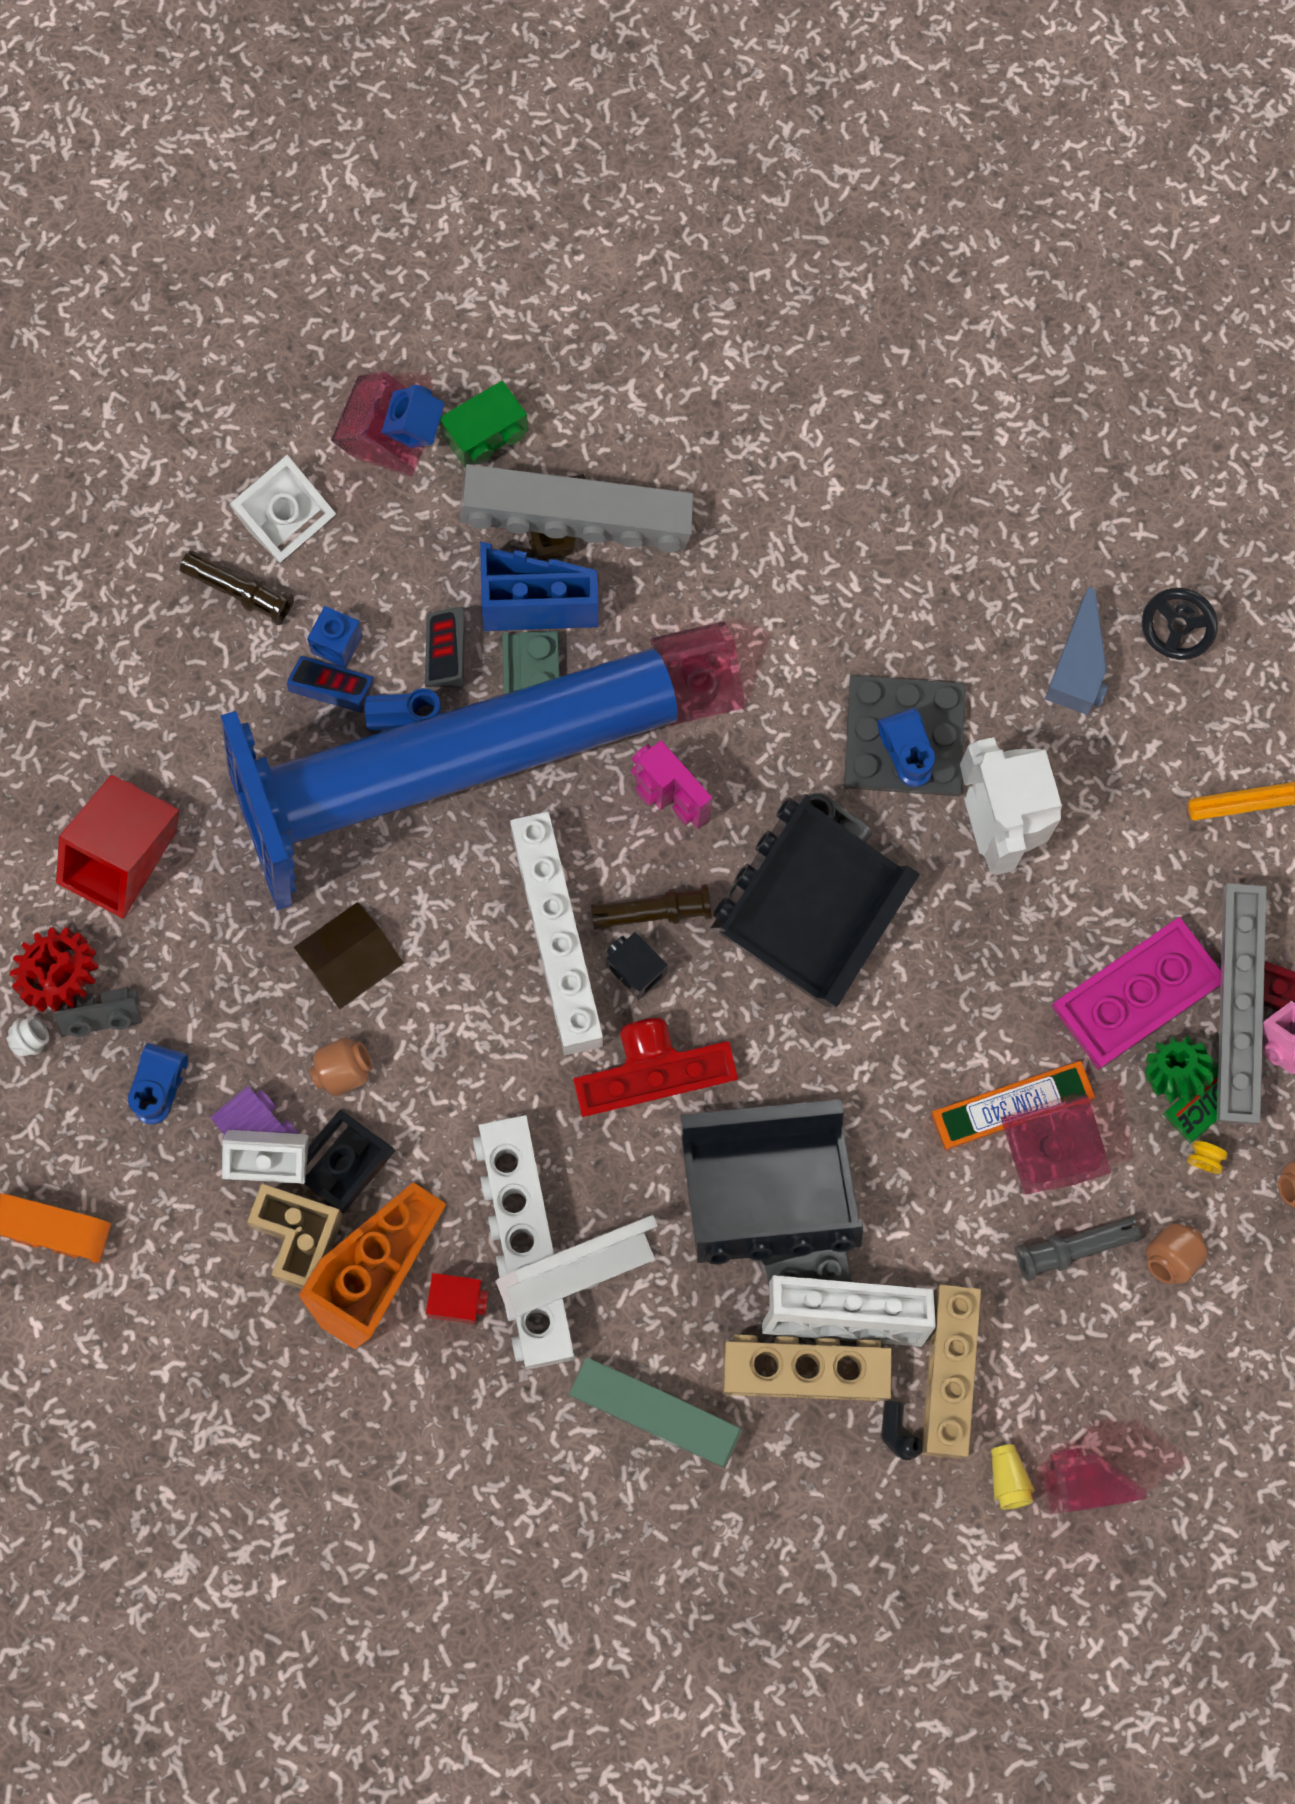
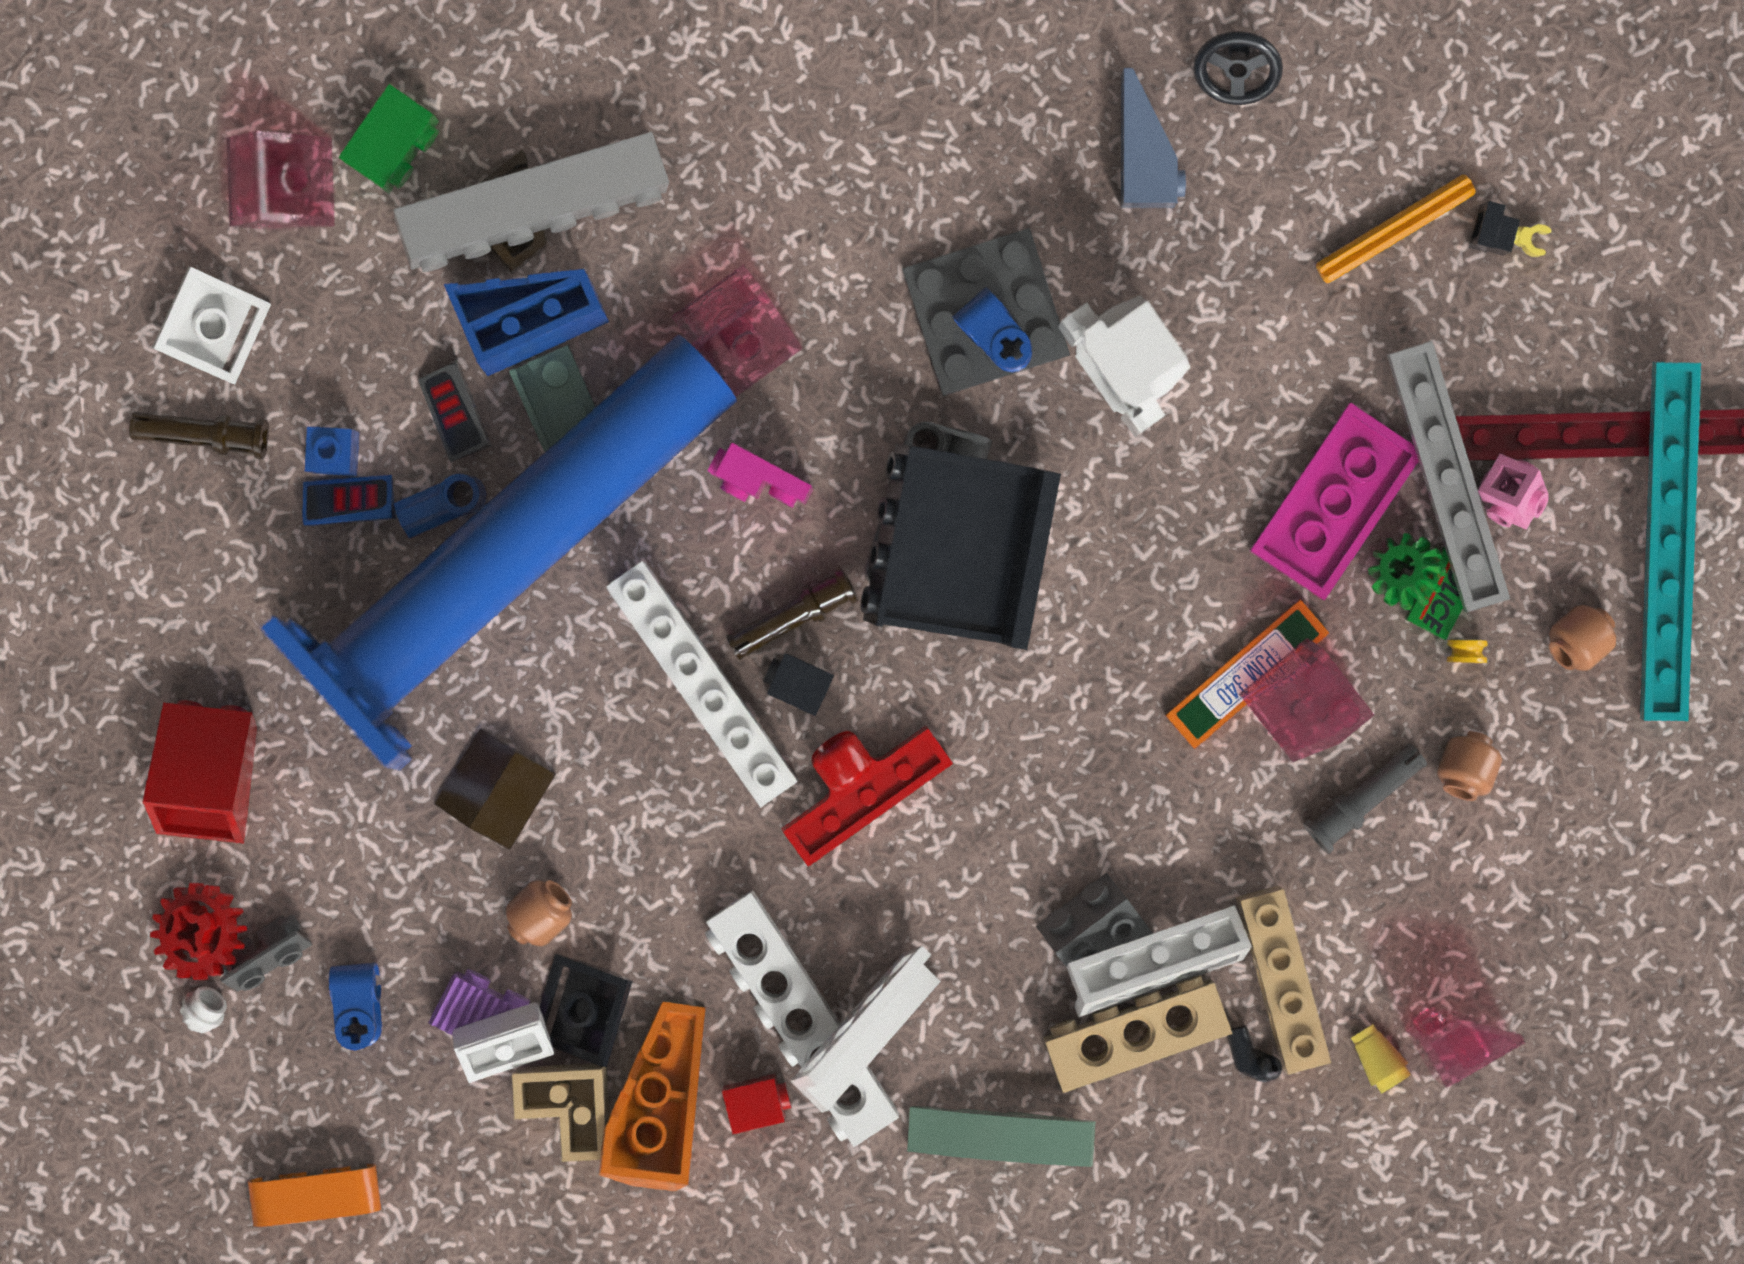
camera: 15 degrees left, 15 degrees up
blue brick [381,385,444,448] -> none
black panel [681,1099,863,1265] -> none

